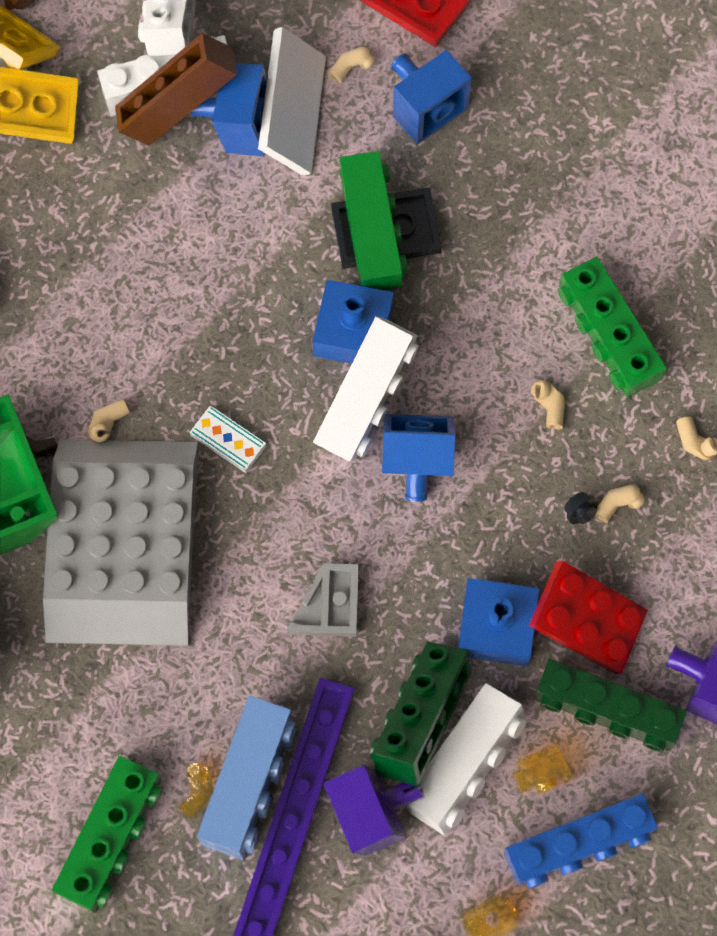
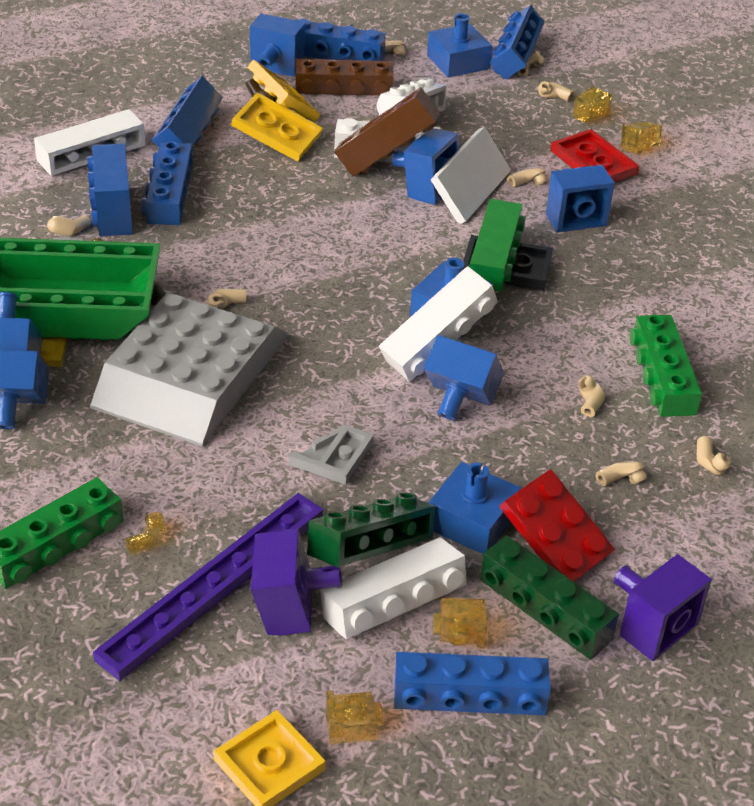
camera: 20 degrees right, 30 degrees down
white tile [190,406,266,473] -> none
medium blue brick [197,695,297,860] -> none
black plate [564,492,598,524] -> none

